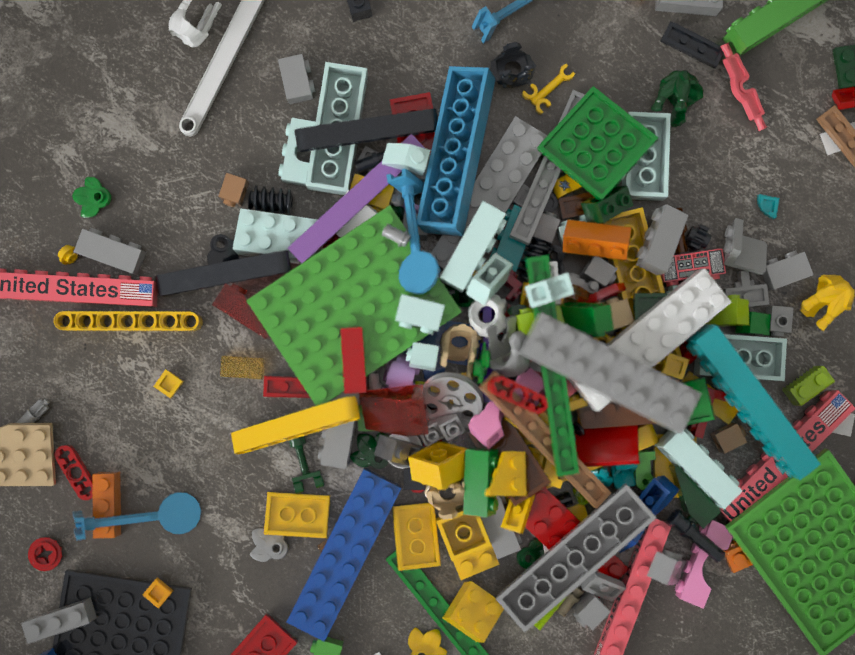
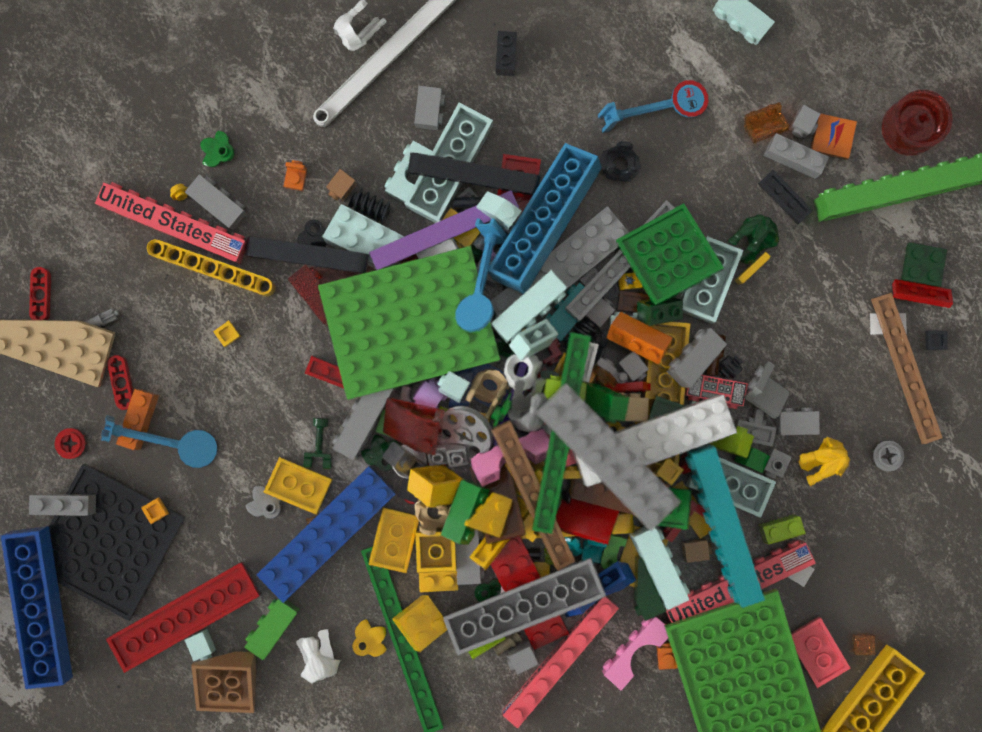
camera: 30 degrees right, 0 degrees up
clear yellow tile [220,356,264,379] -> none
yellow beam [231,396,360,454] -> none
red tile [340,327,367,394] -> none
light grey pin [382,223,411,247] -> none
light aqua brick [395,295,444,334] -> none
red beam [488,376,548,414] -> none
yellow bar [522,64,575,115] -> none
light aqua slope [525,273,574,308] -> none
light grey plate [580,571,626,601] -> none
light grey brick [647,549,687,585] -> none
black pin [666,509,725,562] -> none
coral piece [720,42,767,131] -> none
teal tile [757,194,780,219] -> none
none -> orange bracket [284,160,307,191]
none -> yellow tile [734,252,770,285]

